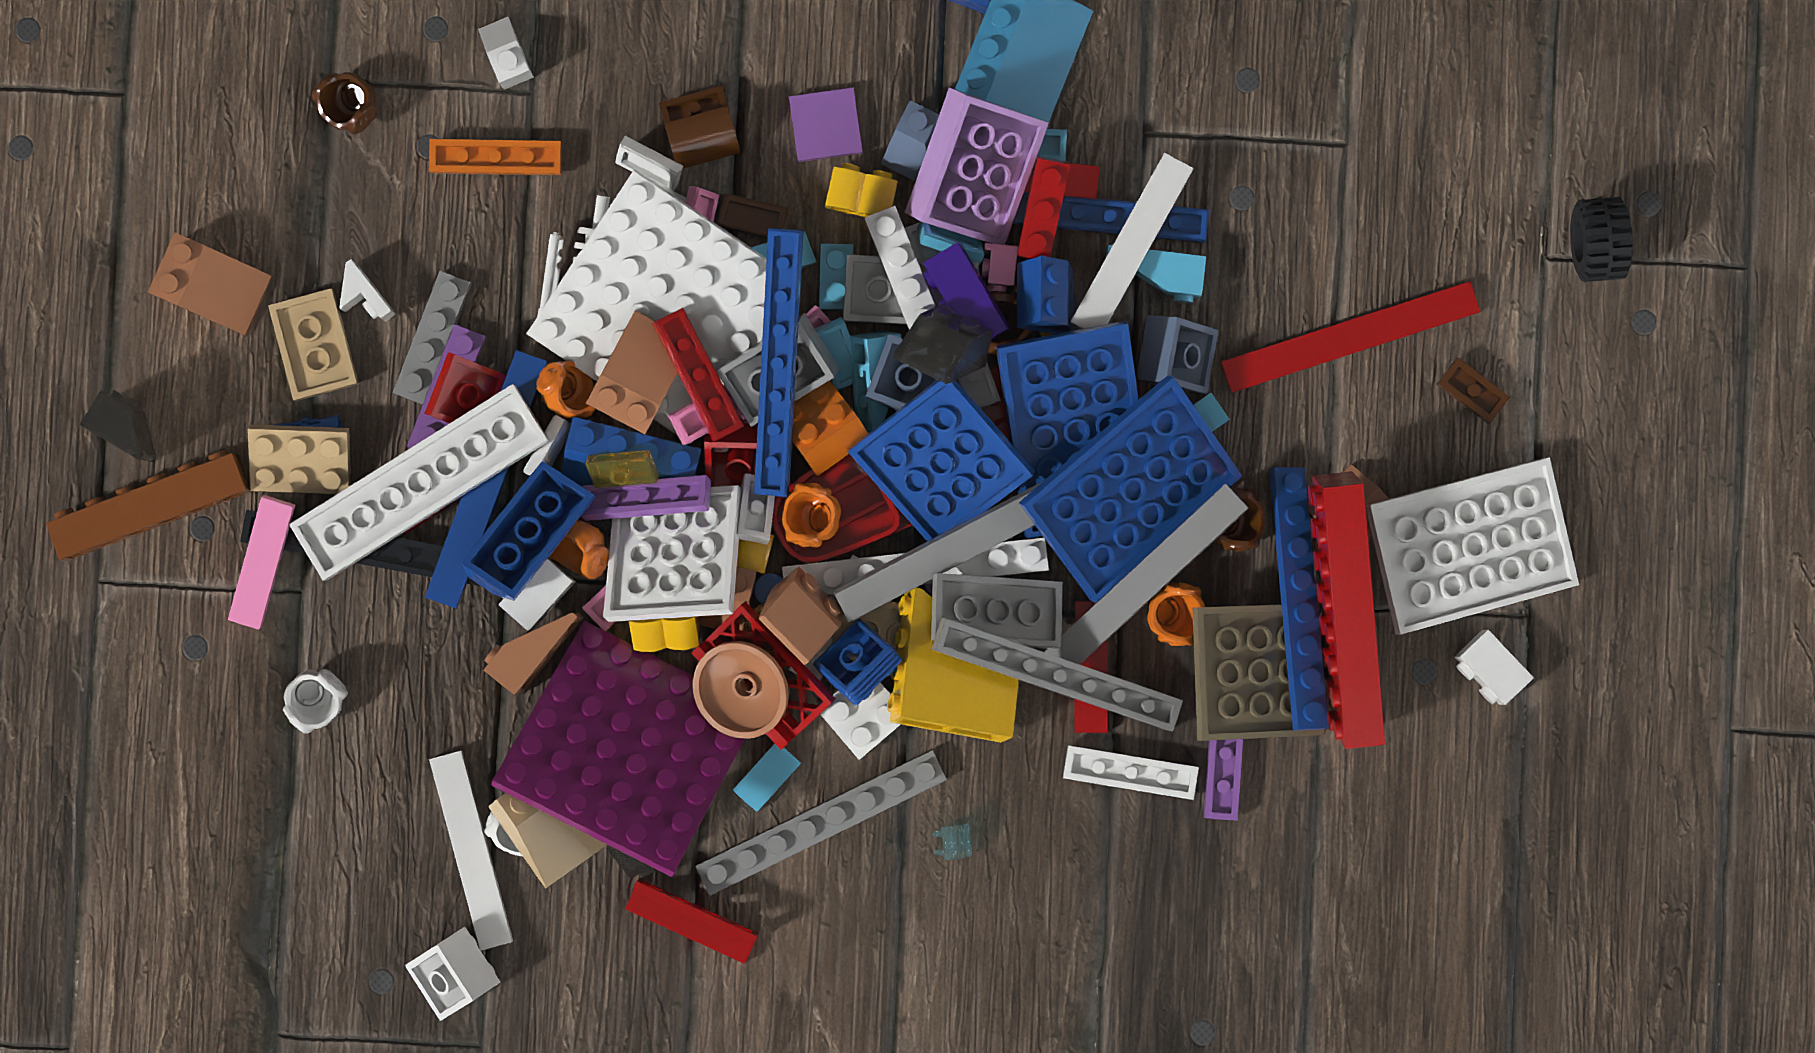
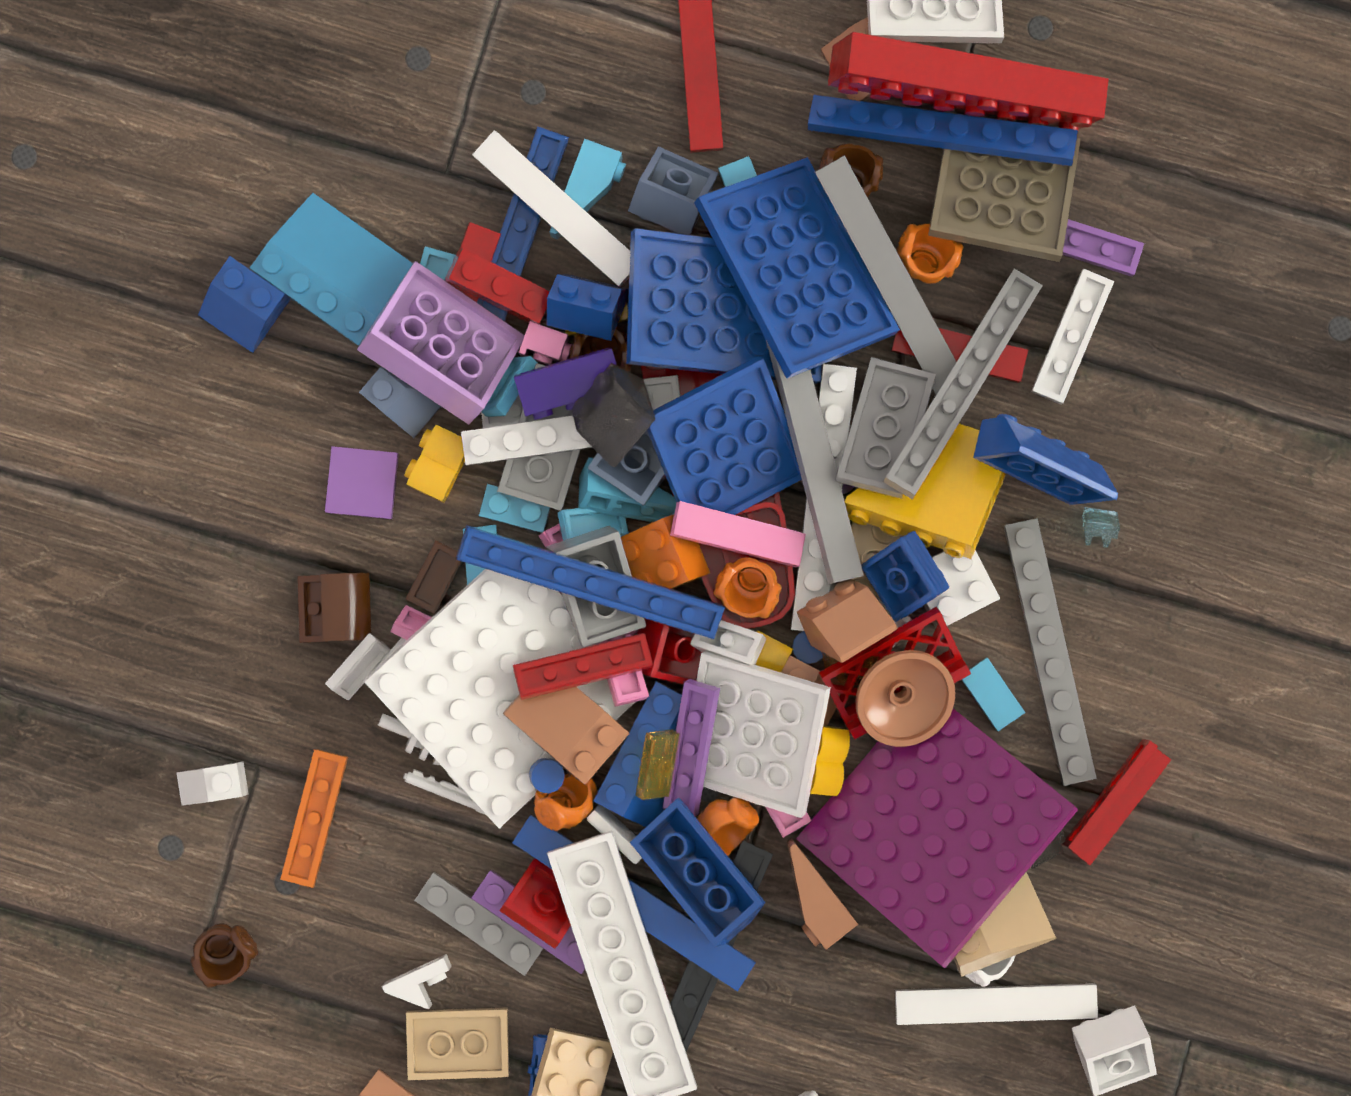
camera: 75 degrees left, 0 degrees up
white brick [499,557,576,631] -> none
none -> blue tile [529,758,565,793]
none -> bright pink tile [670,501,806,567]
none -> blue slope [973,414,1118,505]

